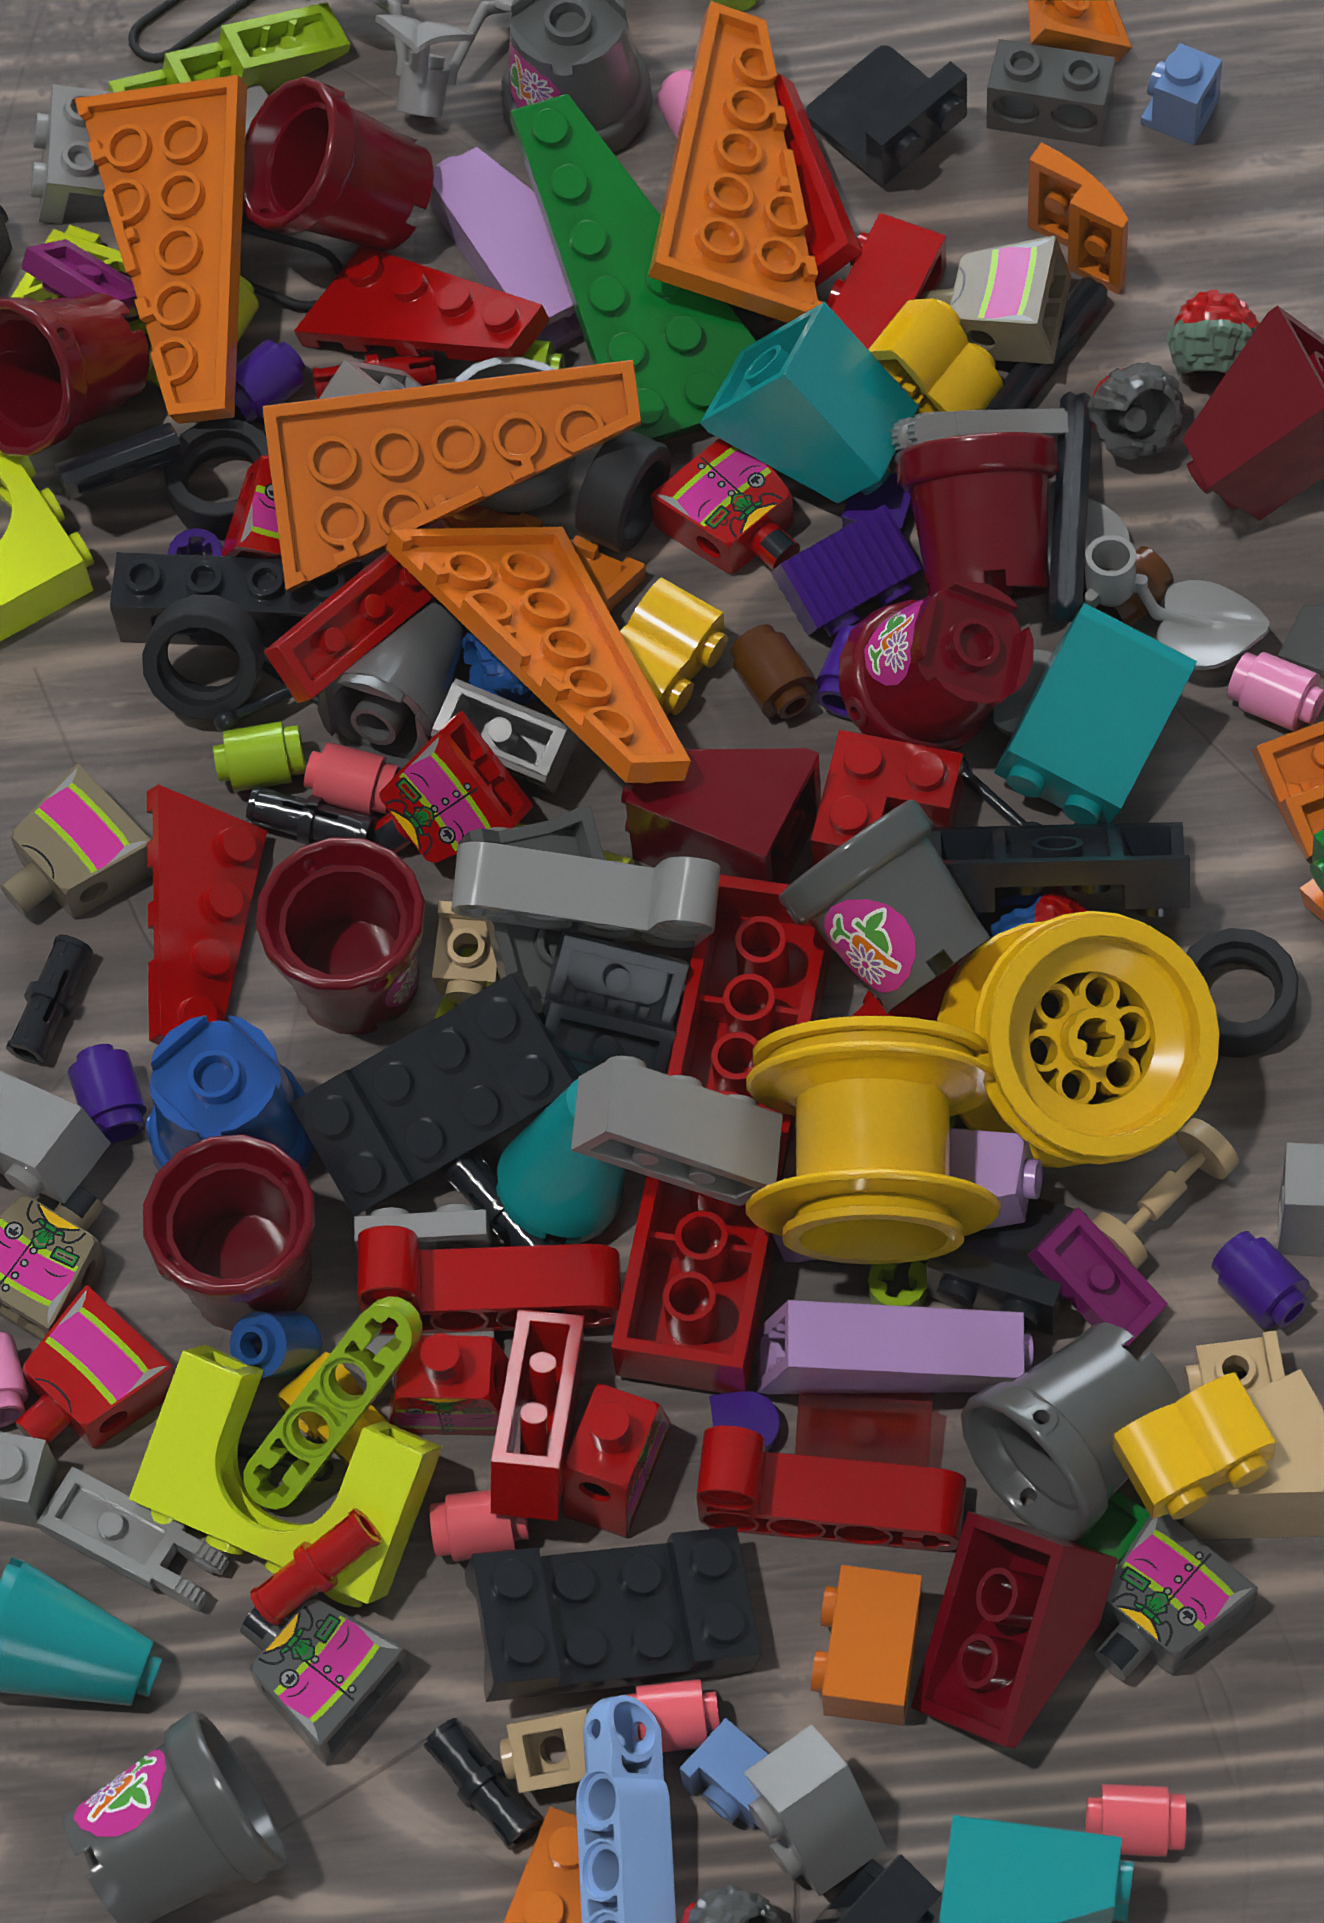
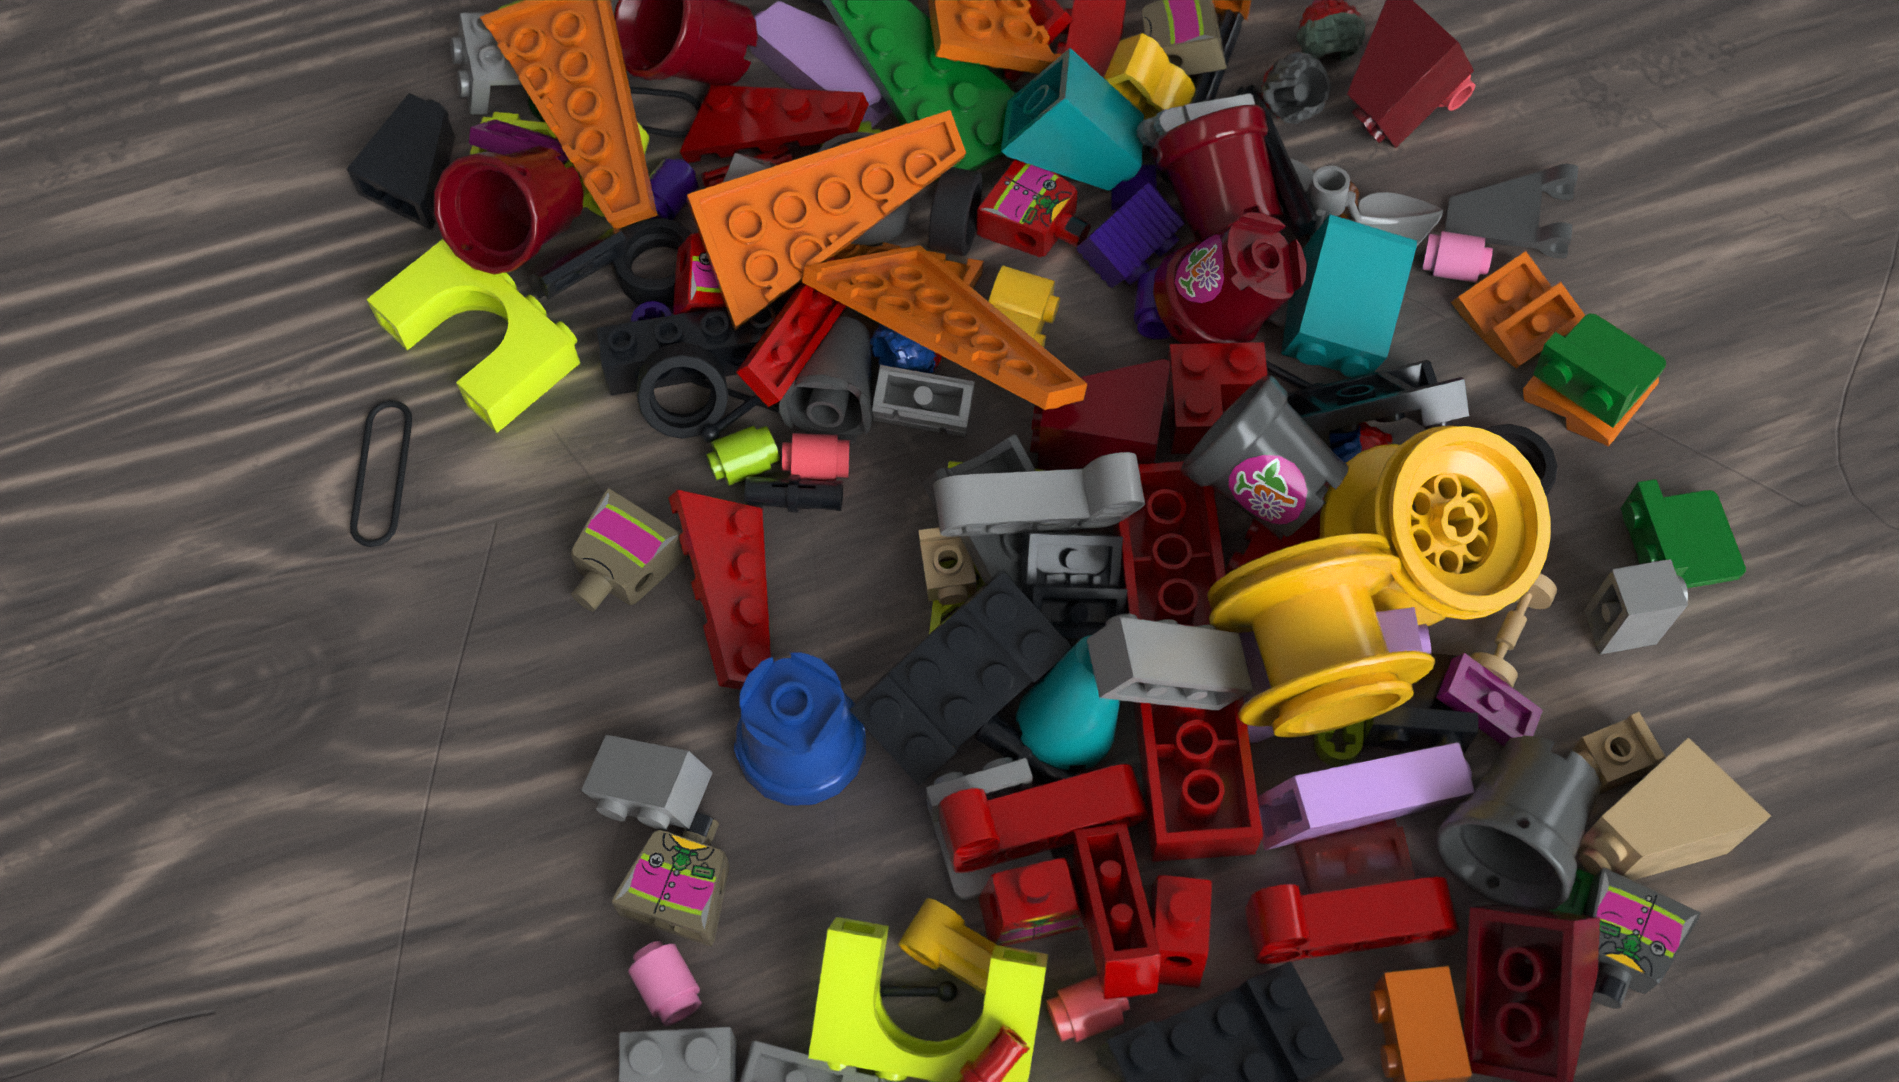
camera: 20 degrees left, 0 degrees up
black pin [6,934,93,1065] -> none
red torso [15,1285,175,1448] -> none
dark purple brick [67,1044,147,1144] -> none
dark red piece [143,1134,315,1331] -> none
blue brick [230,1311,322,1378] -> none
lime beam [243,1296,422,1509] -> none
dark red piece [256,837,425,1035] -> none
torso [374,710,534,863] -> none
dark purple tile [709,1391,780,1452] -> none
reddish brown brick [731,624,816,719] -> none
yellow brick [1113,1372,1276,1519] -> none
dark purple brick [1211,1231,1310,1328] -> none

